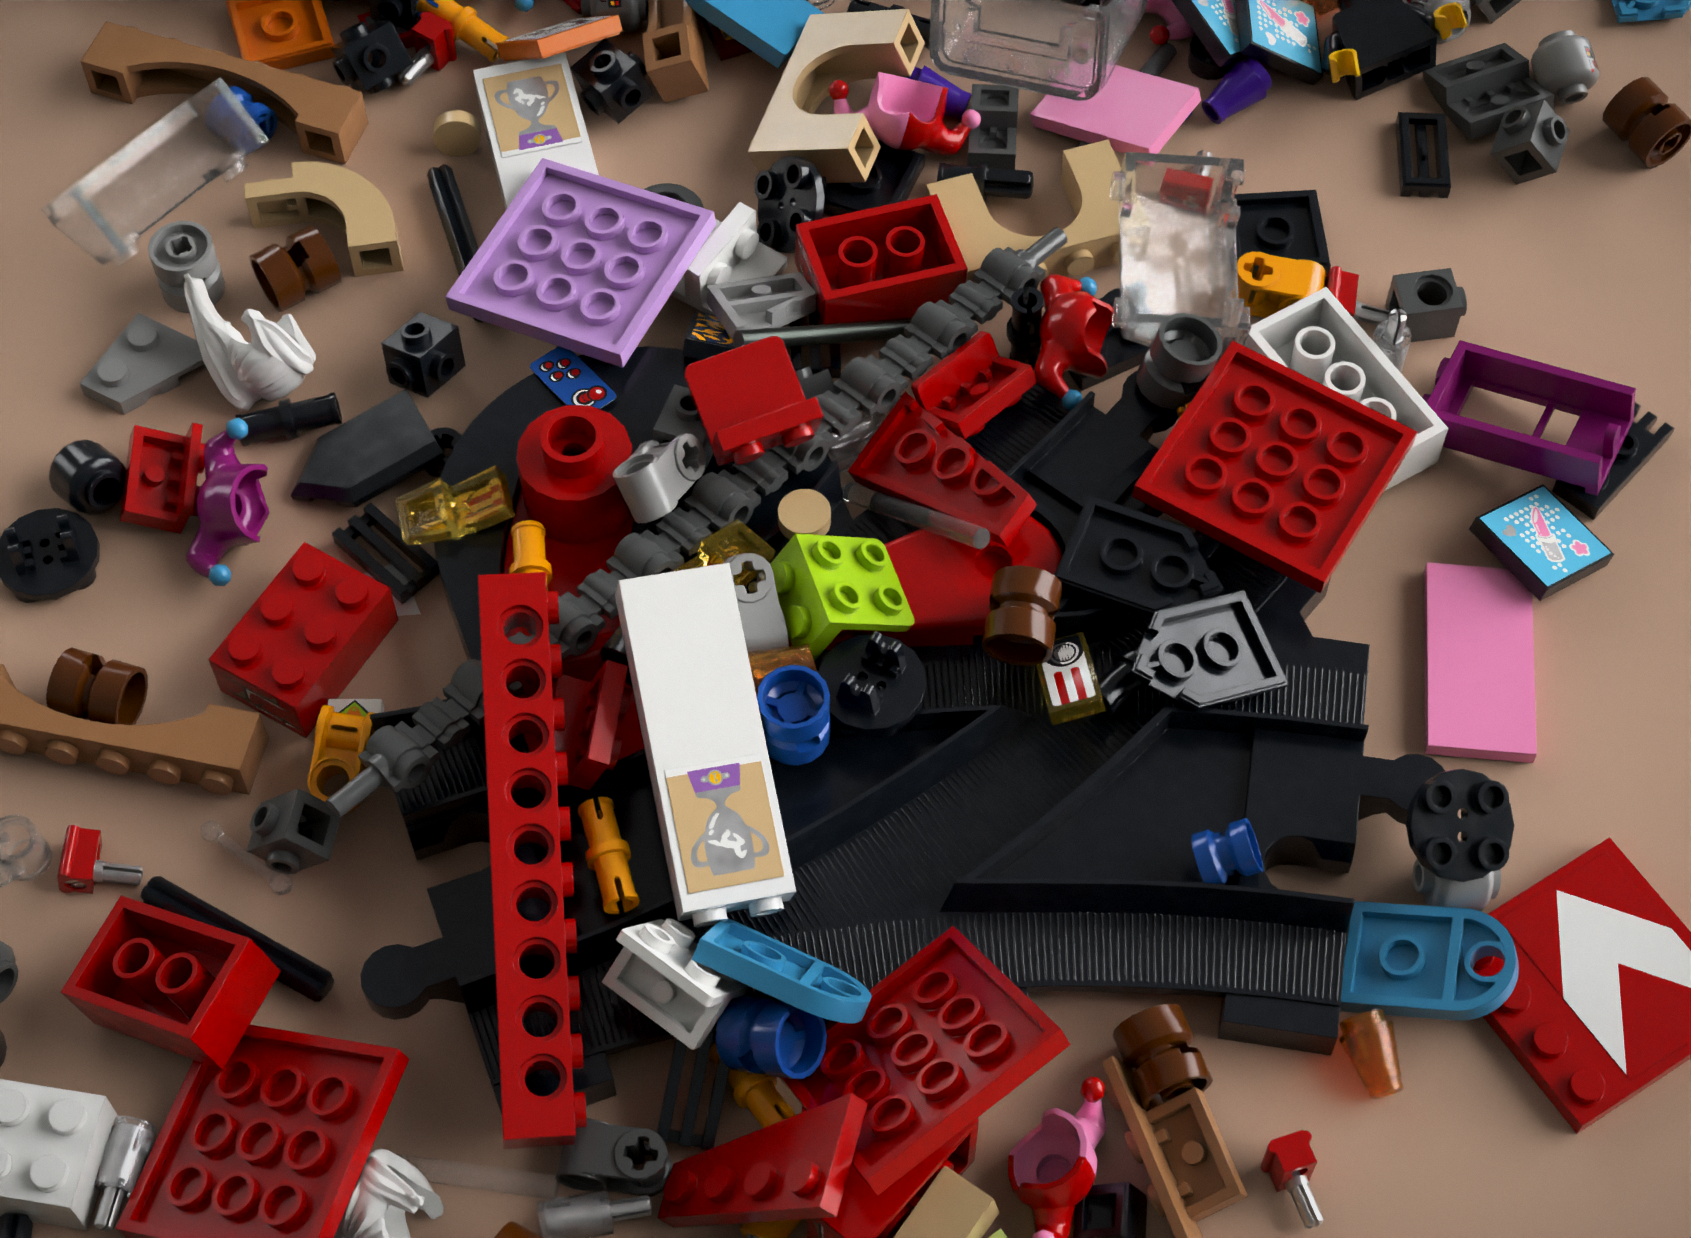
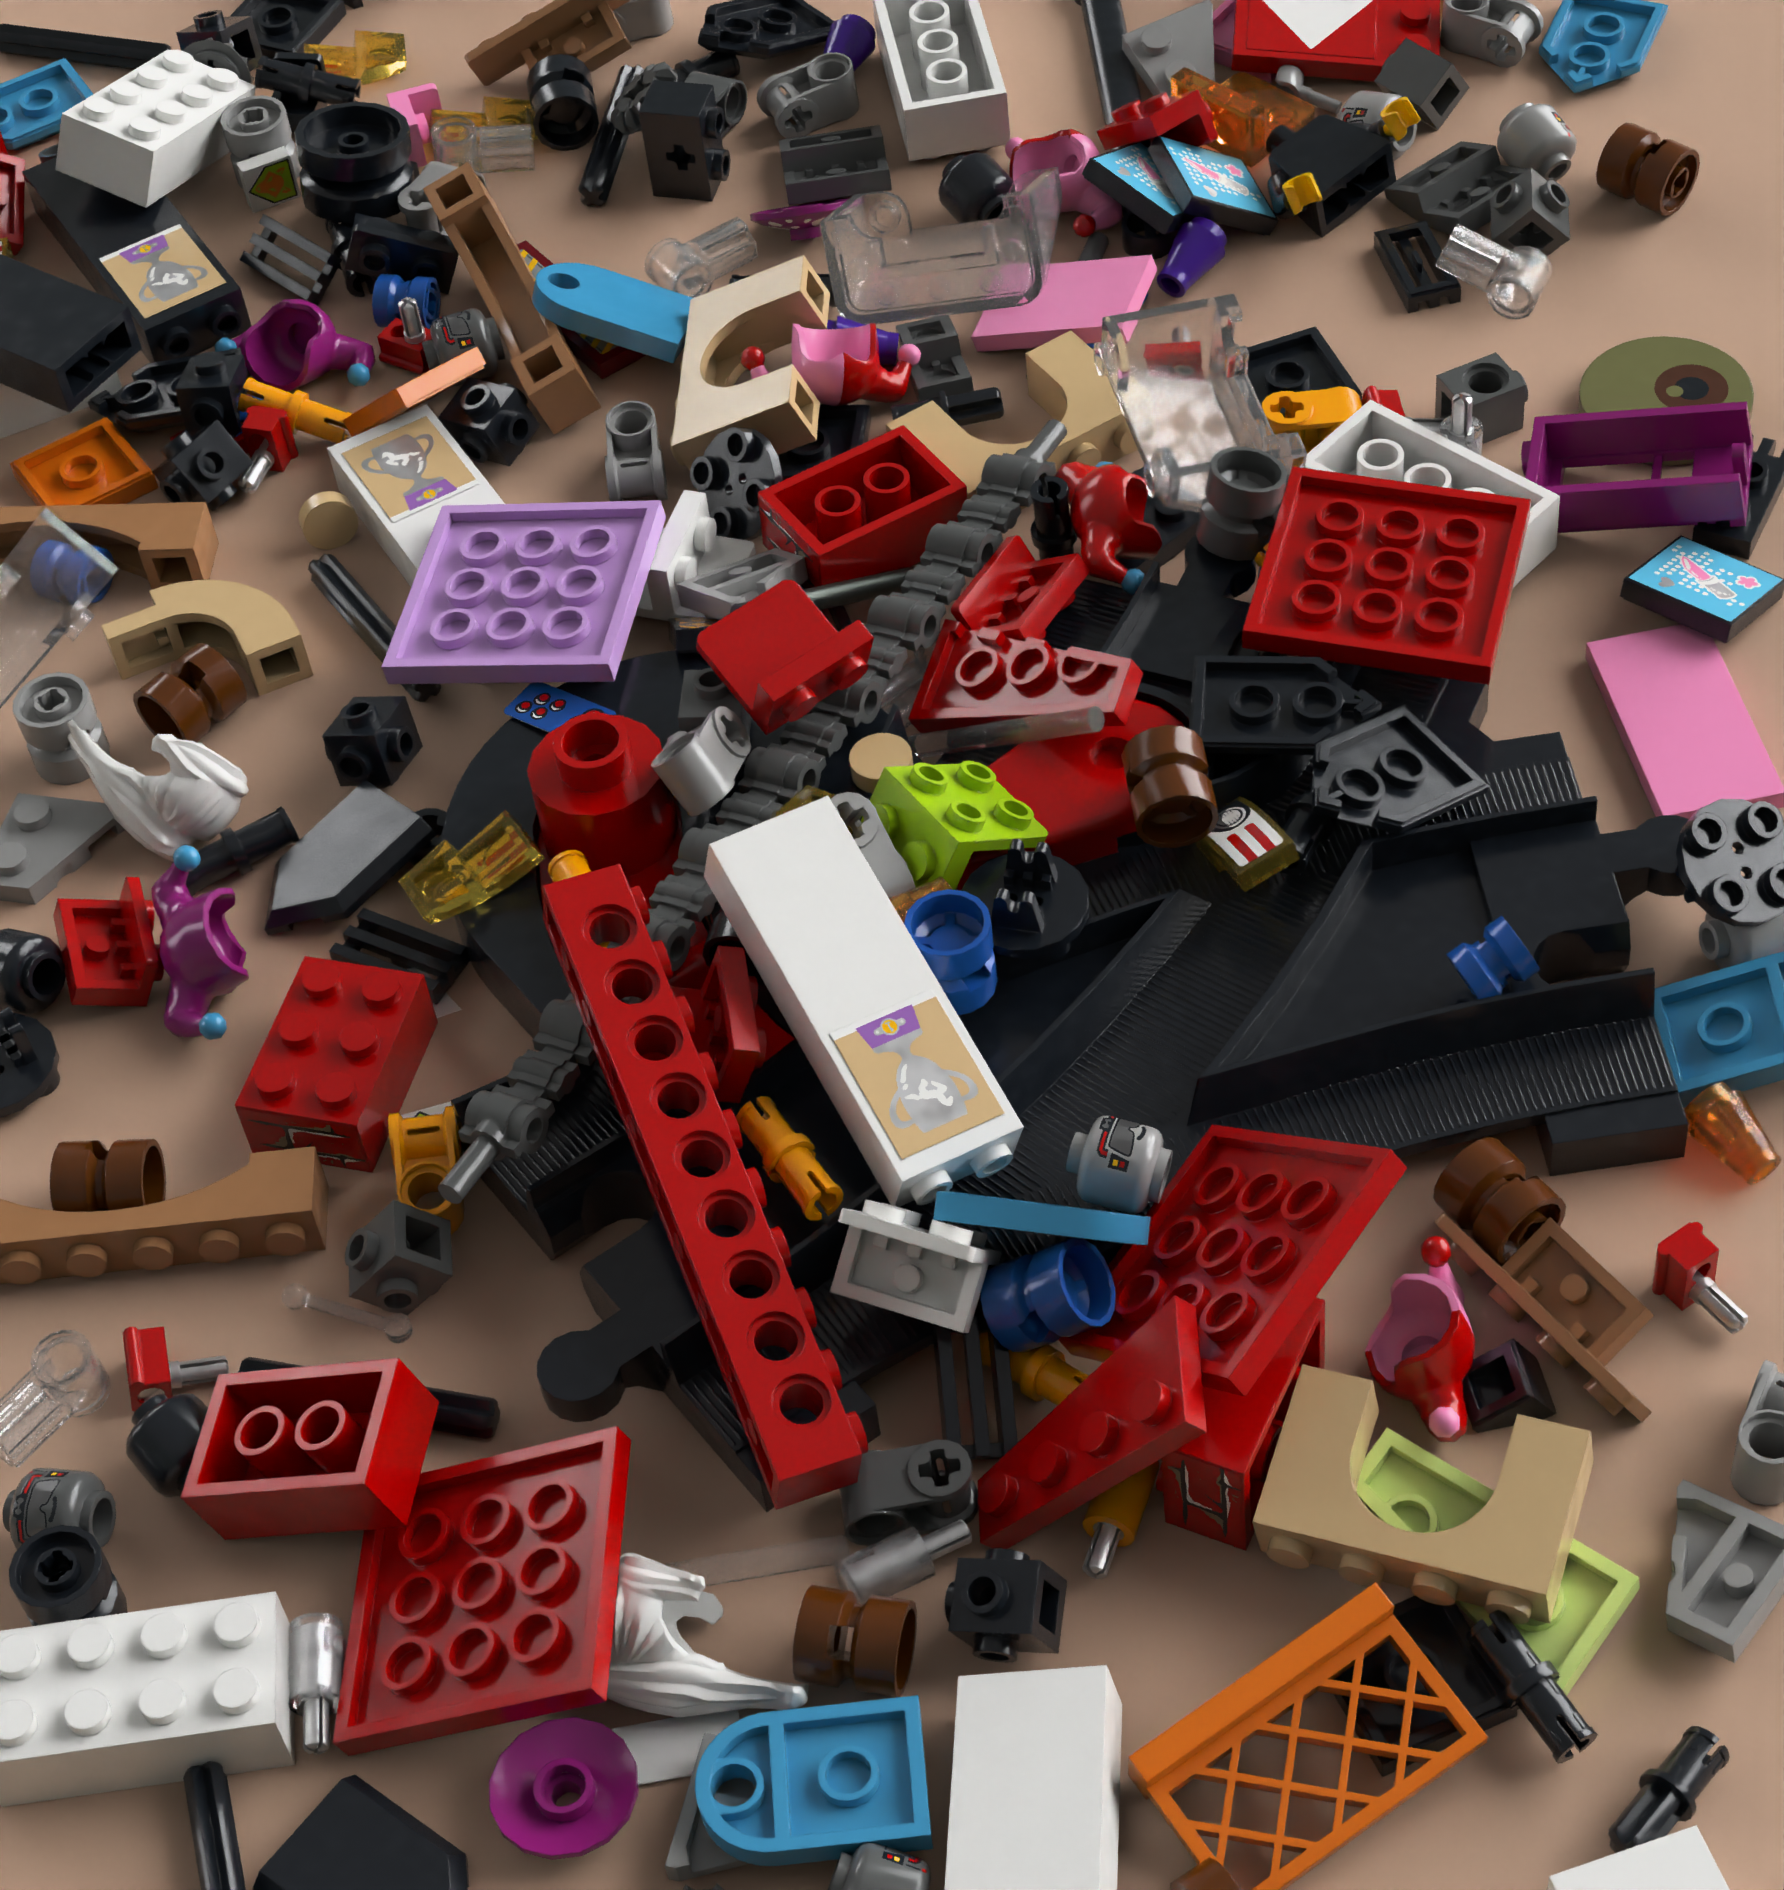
camera: 10 degrees left, 10 degrees down
none -> black head [126,1394,208,1497]
none -> light grey piece [605,401,668,501]
none -> light grey head [1066,1116,1173,1214]
none -> clear piece [1435,223,1553,319]
none -> olive tile [1578,336,1754,466]

